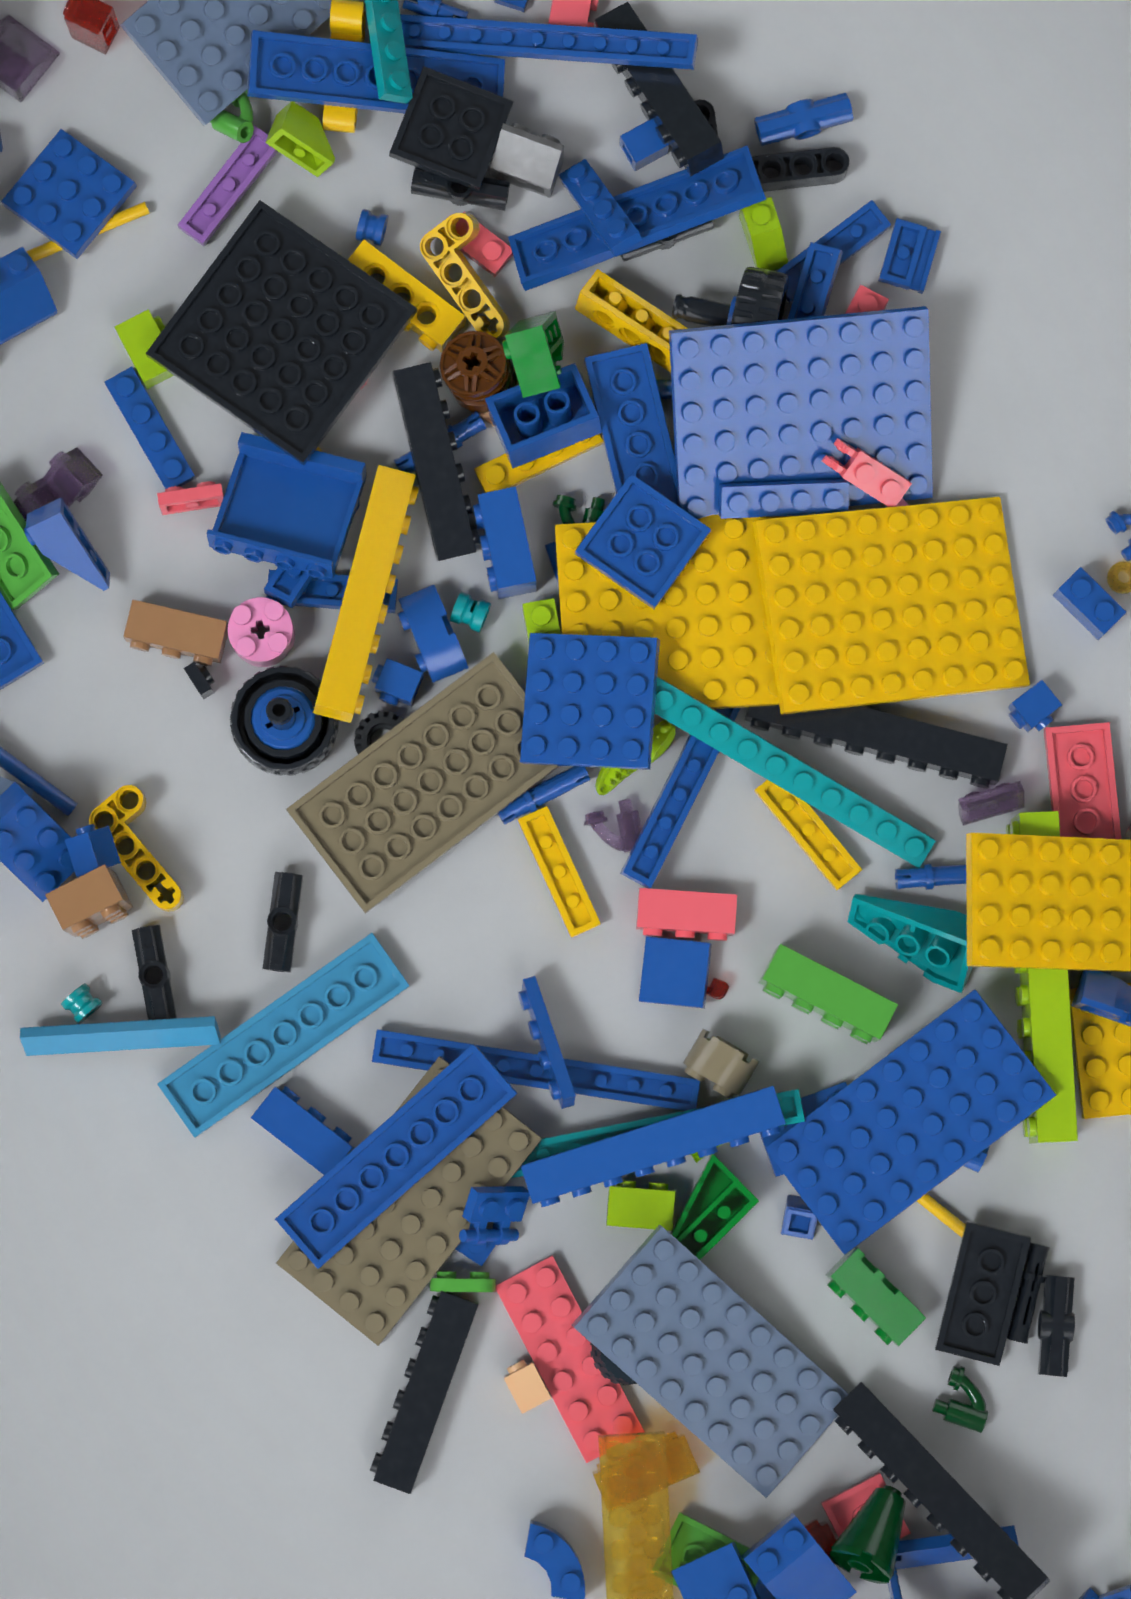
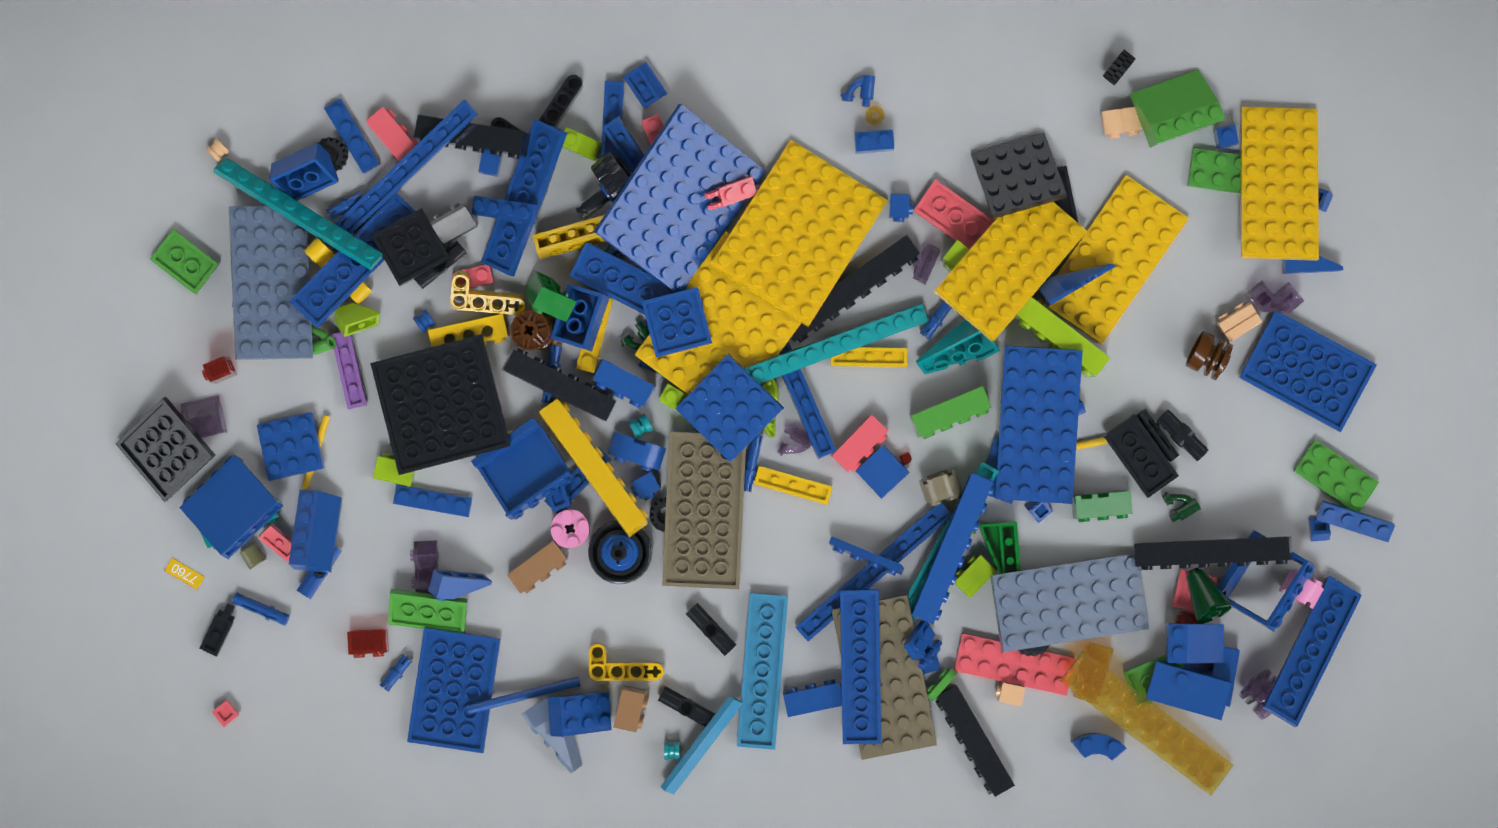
camera: 45 degrees left, 5 degrees up
blue brick [65,824,121,877] -> none
coral plate [157,481,225,515] -> none
black plate [183,662,215,700] -> none
plate [719,479,849,519] -> none
blue piece [754,93,854,146] -> none

